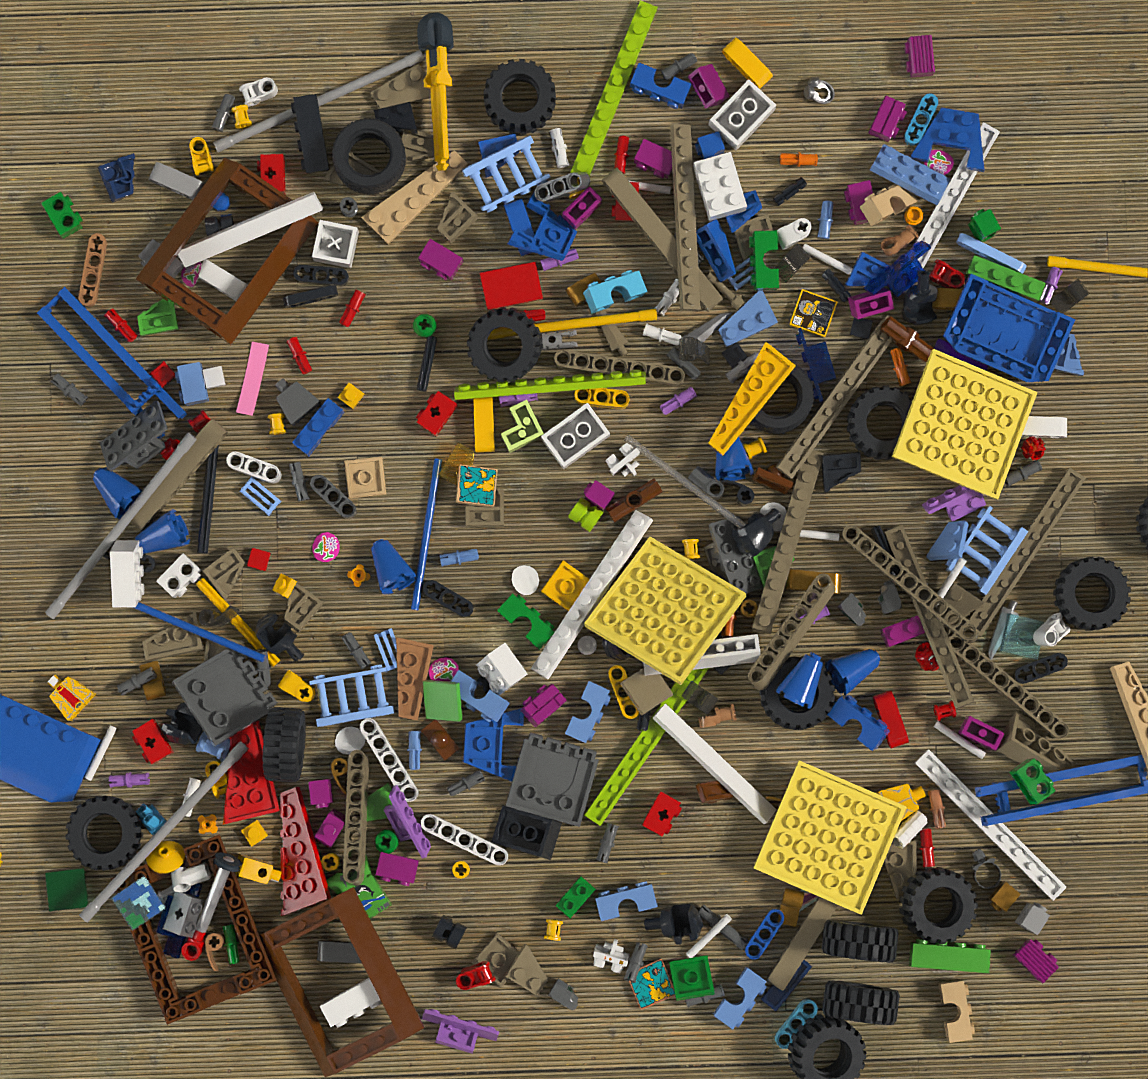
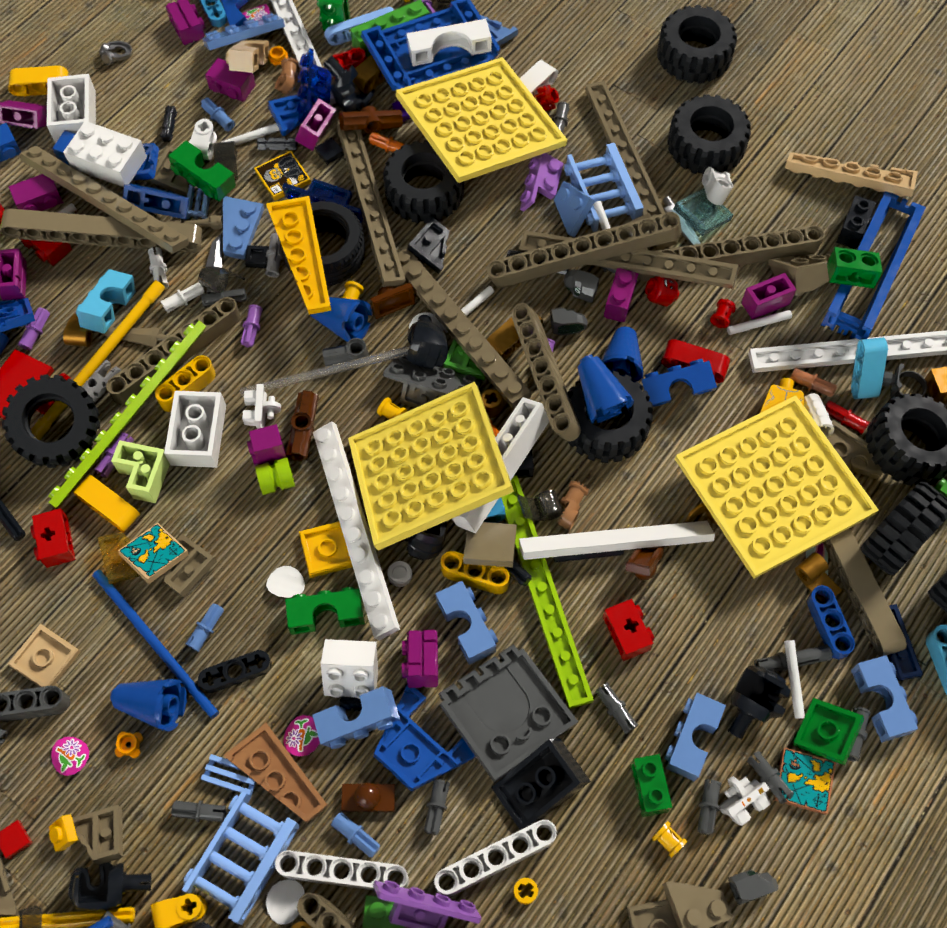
camera: 45 degrees left, 20 degrees down
bright green tile [423,680,462,722] -> none
black panel [721,480,754,506] -> none
orange axle [779,152,818,167] -> none
black beam [1013,653,1068,684] -> none
none -> white arch [406,19,492,66]
none -> dark grey axle [698,779,722,835]
none -> black brick [836,195,876,250]
none -> medium azure beam [851,337,888,399]

